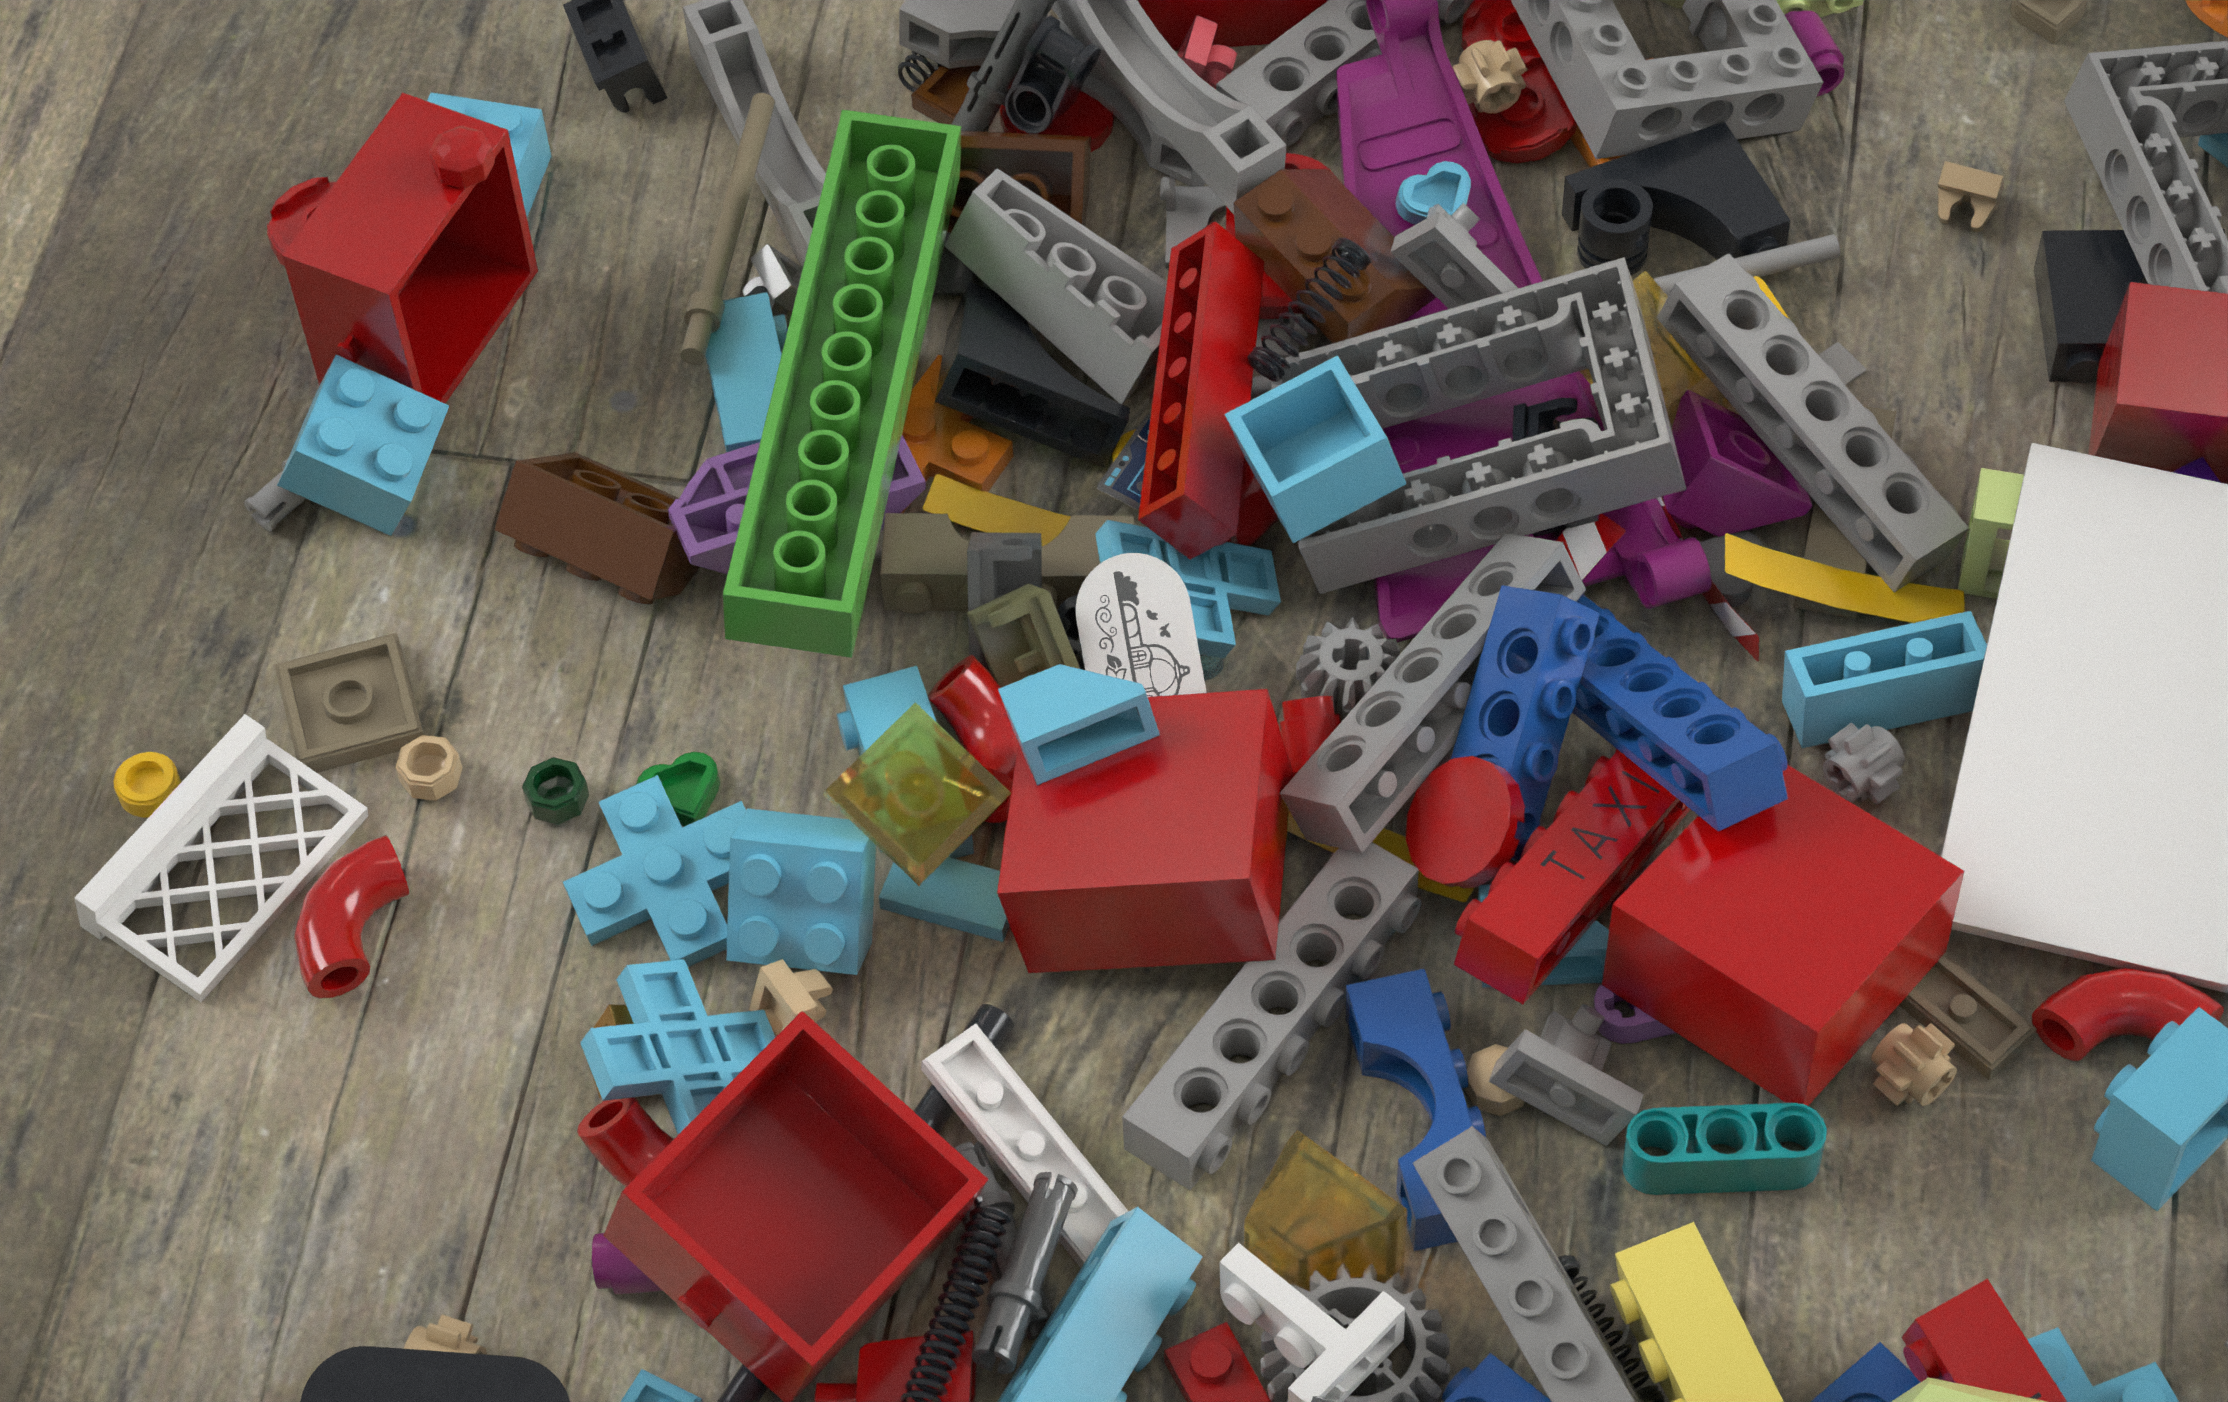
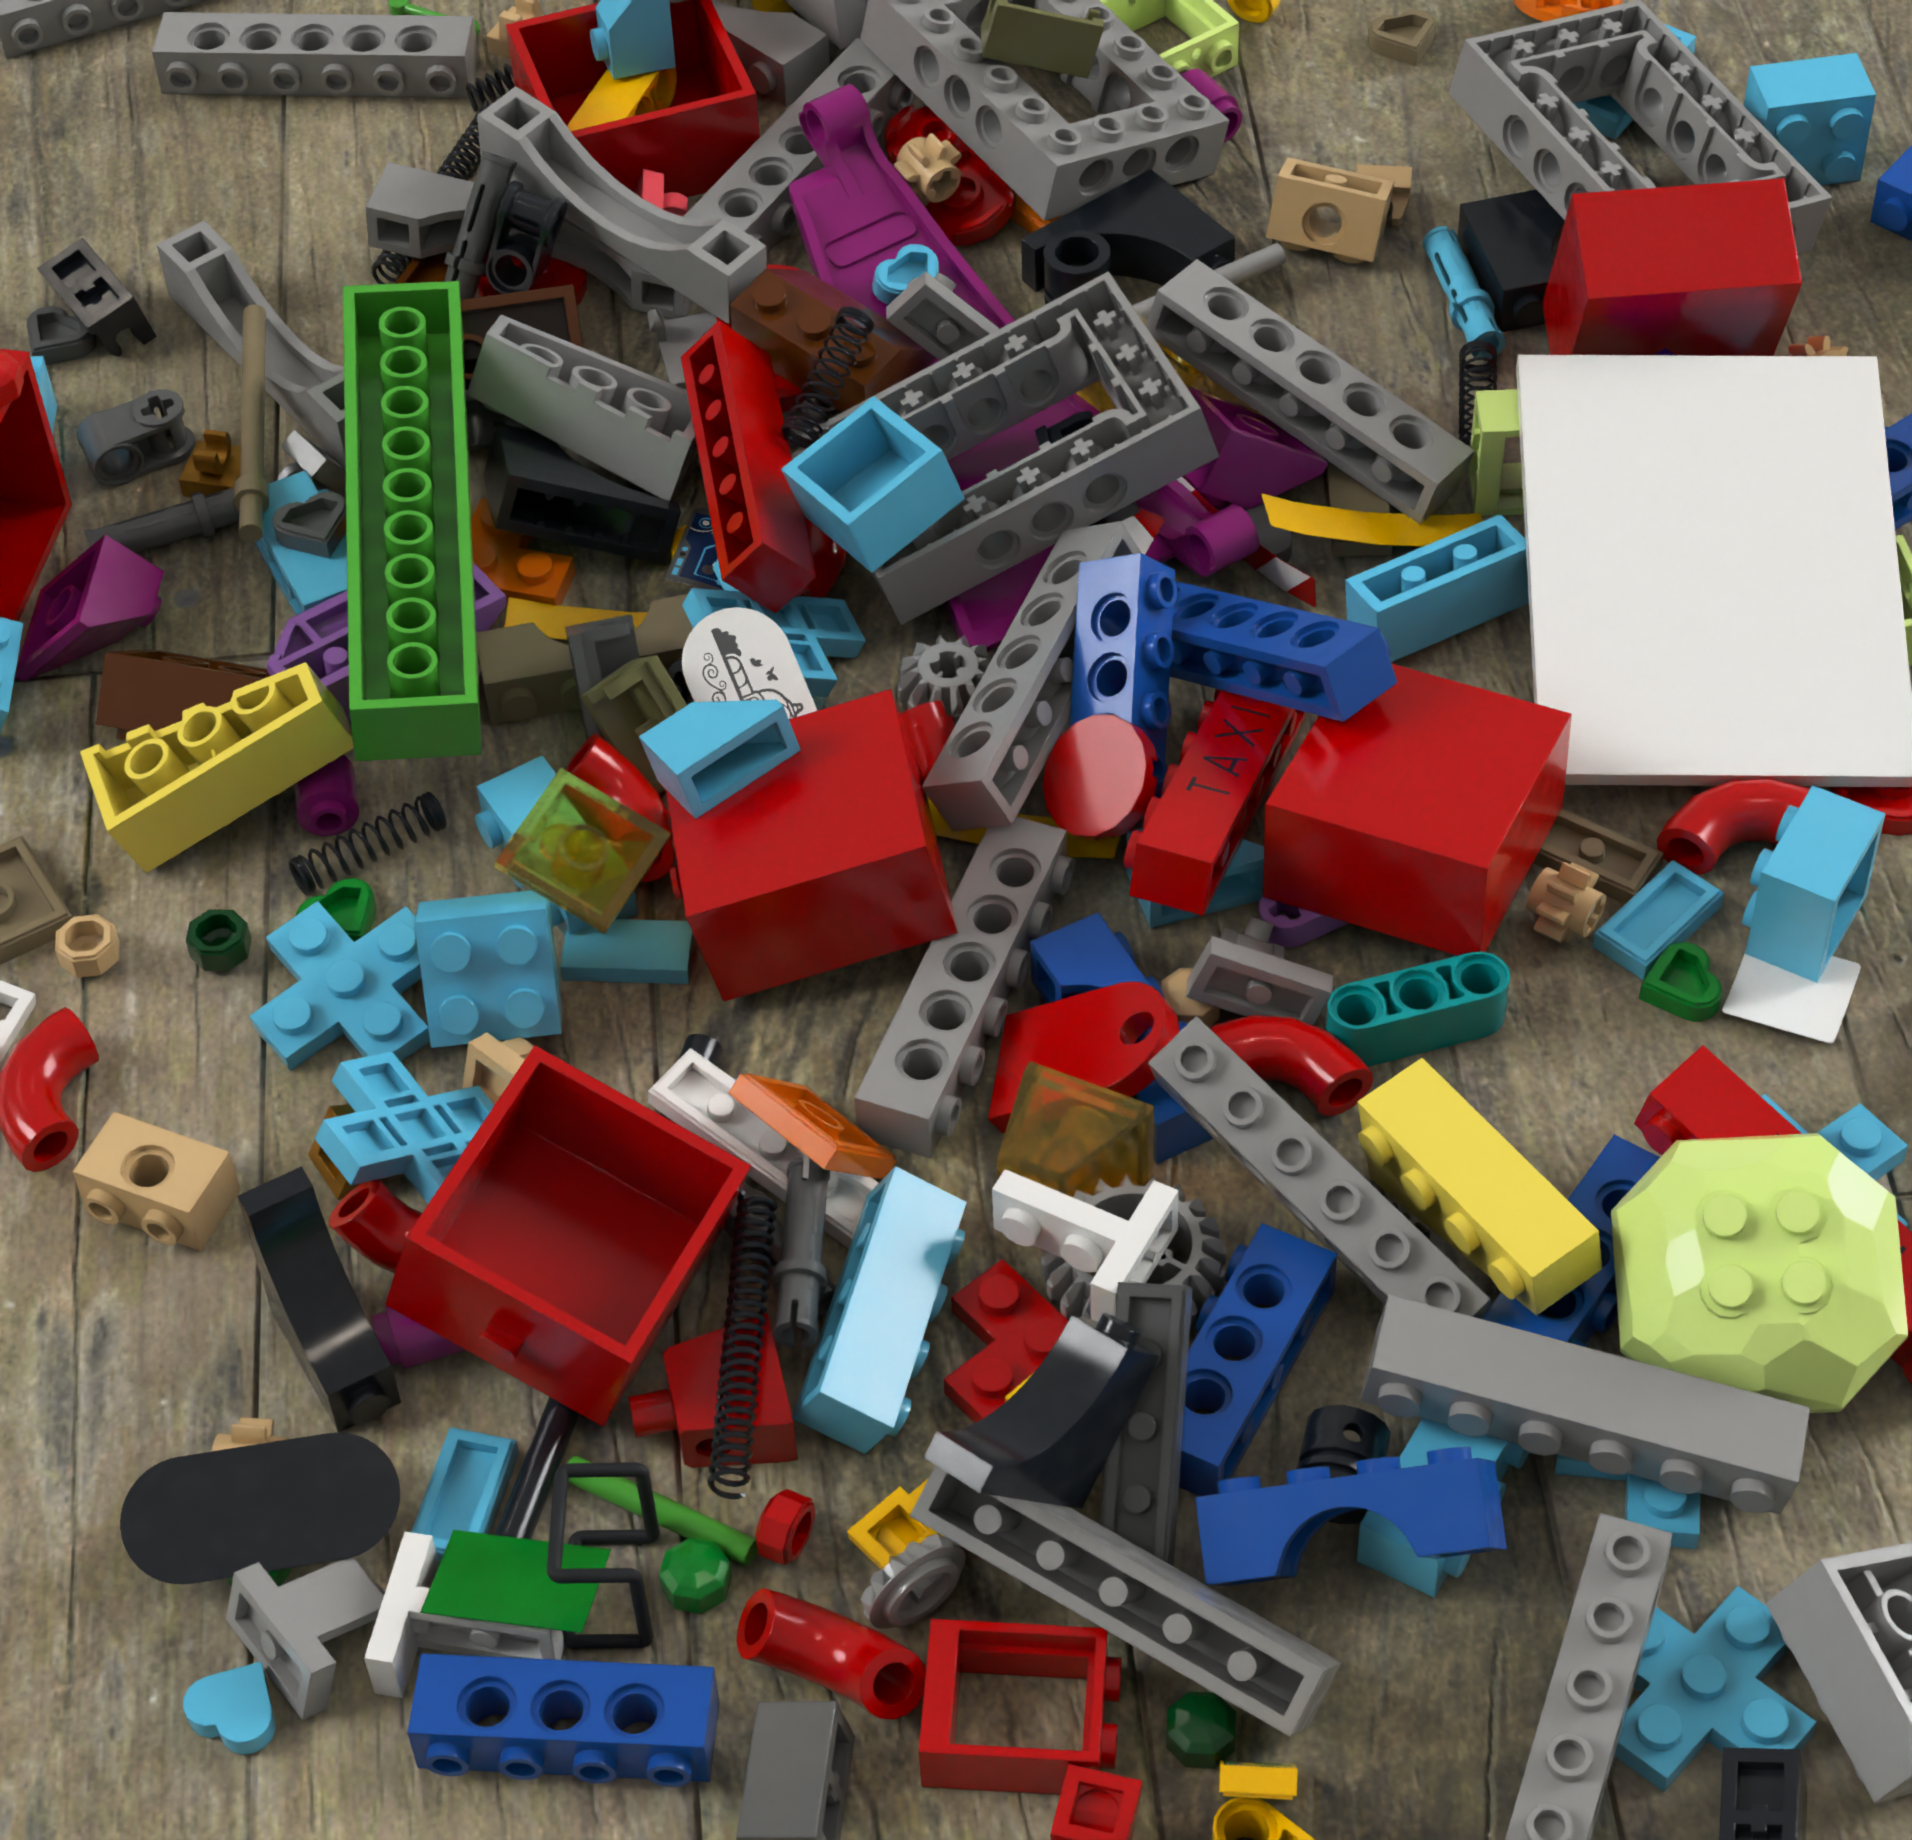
camera: 15 degrees left, 5 degrees down
light grey gear [1823,722,1905,805] -> none
none -> magenta slope [15,534,164,682]
none -> dark grey tile [27,306,97,365]
none -> tan brick [72,1112,241,1251]
none -> dark grey piece [77,389,196,486]
none -> light yellow wedge [80,662,354,873]
none -> dark grey pin [85,487,239,553]
none -> pearl gold tile [179,429,241,497]
none -> black arch [237,1166,401,1432]
none -> dark grey tile [272,492,346,559]
none -> black piece [289,792,447,896]
none -> magenta brick [294,754,359,836]
none -> orange tile [728,1073,897,1179]
none -> red tile [988,981,1179,1134]
none -> red cylinder [1209,1015,1374,1116]
none -> tan brick [1266,157,1395,263]
none -> medium azure pin [1422,226,1506,359]
none -> black piece [1458,340,1497,445]
none -> medium azure tile [1592,860,1724,981]
none -> green tile [1639,942,1722,1022]
none -> white sticker [1722,951,1861,1044]

